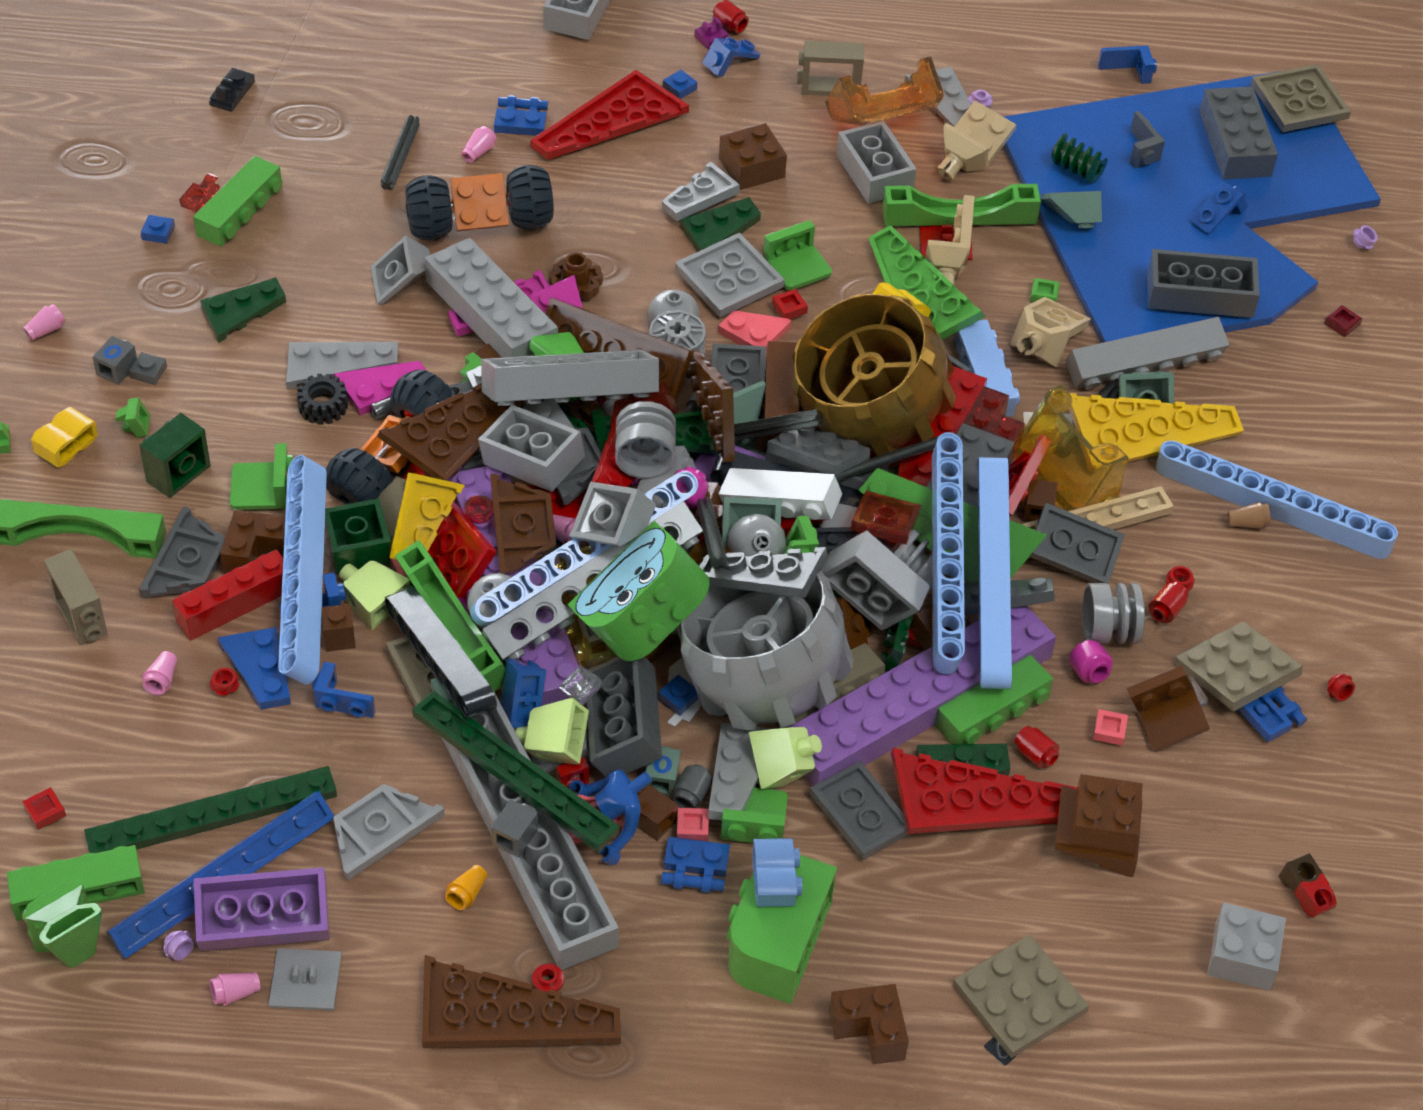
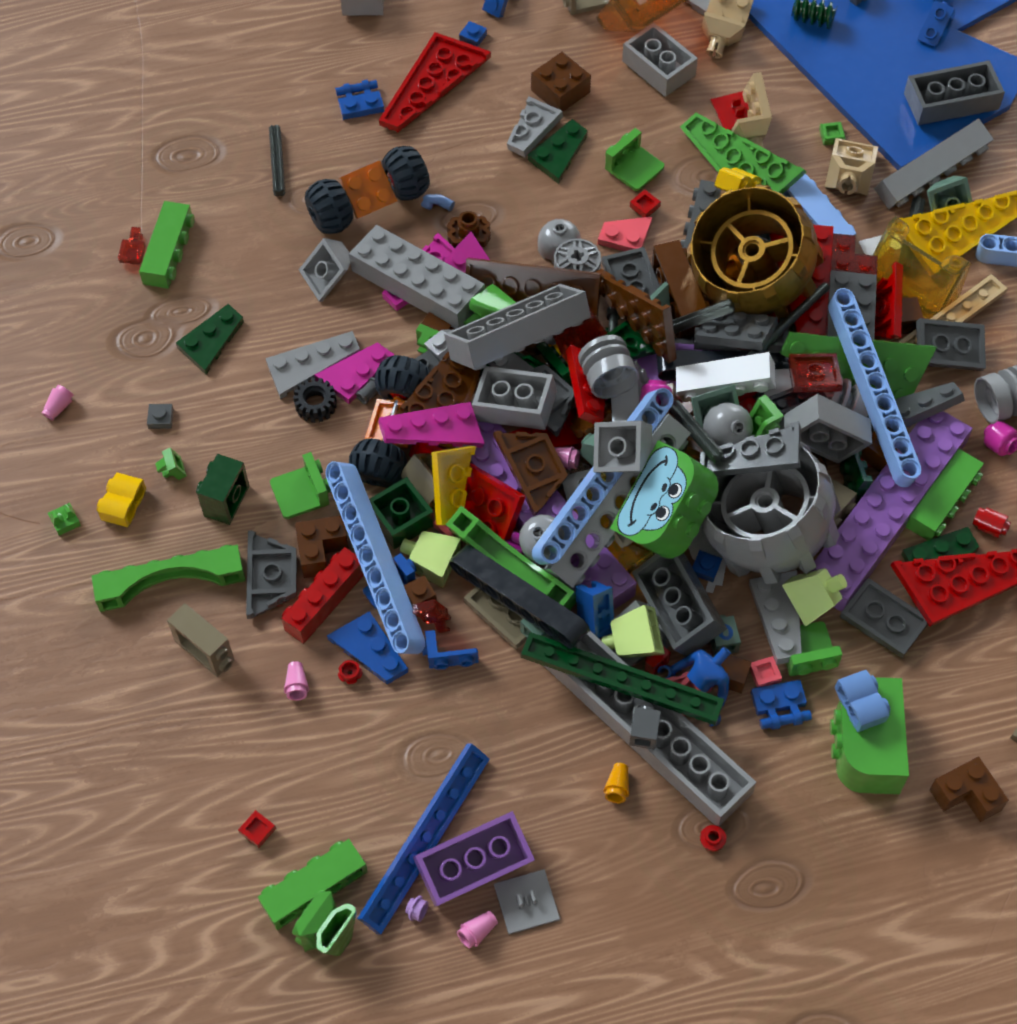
camera: 15 degrees left, 10 degrees up
dark green plate [84,766,337,853] -> none
dark grey brick [92,336,137,385] -> none
blue plate [140,215,175,244] -> none
black plate [209,68,255,112] -> none
light grey wing [333,784,445,880] -> none
reddish brown wing [422,955,621,1048] -> none
bright pink cone [461,126,497,163] -> none
clear red tile [465,495,493,524] -> none
clear plate [559,666,603,705] -> none
dark grey brick [672,765,713,808] -> none
light grey plate [675,233,785,317] -> none
bright green arch [882,184,1041,226] -> none
light blue beam [978,457,1012,689] -> none
sand green slope [1040,191,1102,228] -> none
none -> dark pink wing [378,402,484,448]
none -> clear red plate [413,599,451,633]
none -> medium blue arm [421,194,455,211]

